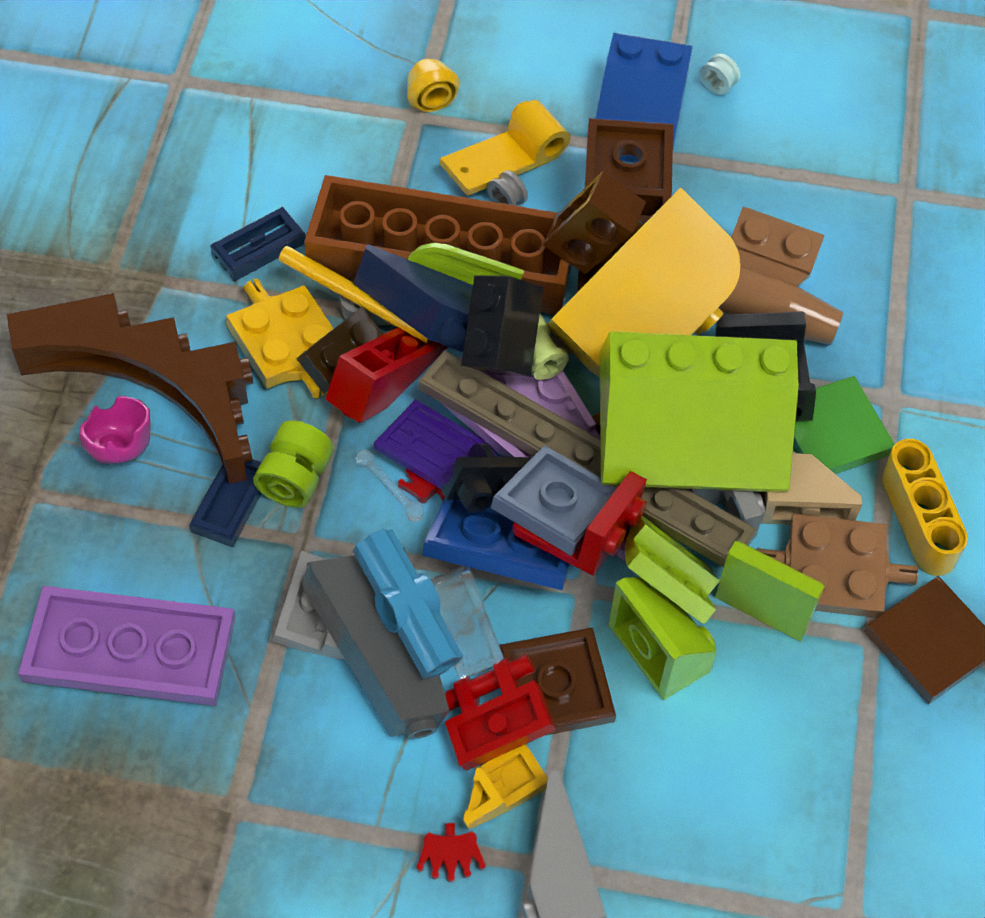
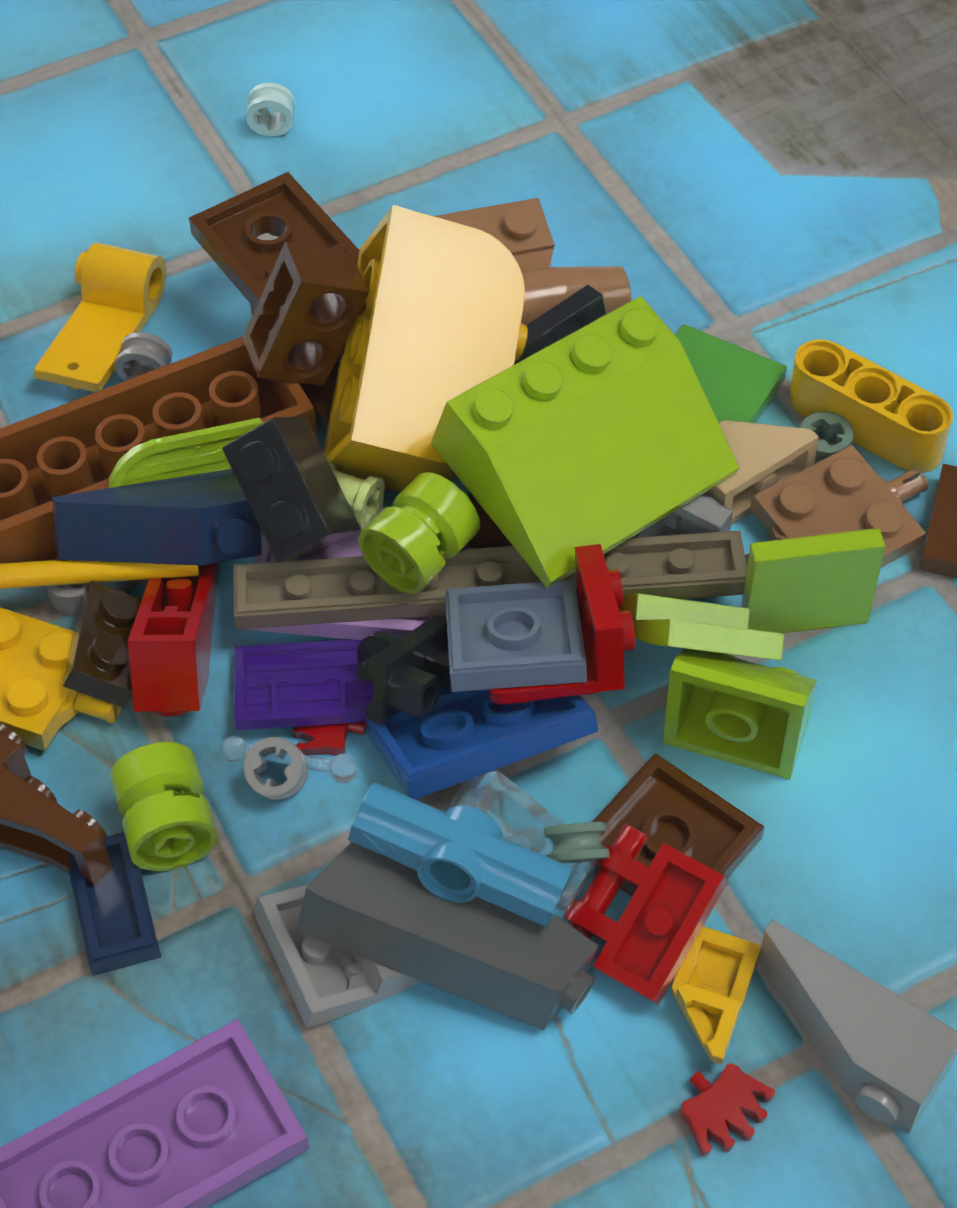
camera: 35 degrees left, 5 degrees down
blue slope [595,33,693,163] -> none
none -> light grey bush [243,737,308,800]
none -> lime wheel [358,472,480,594]
none -> sand green bush [544,822,610,864]
none -> sand green bush [800,411,854,464]

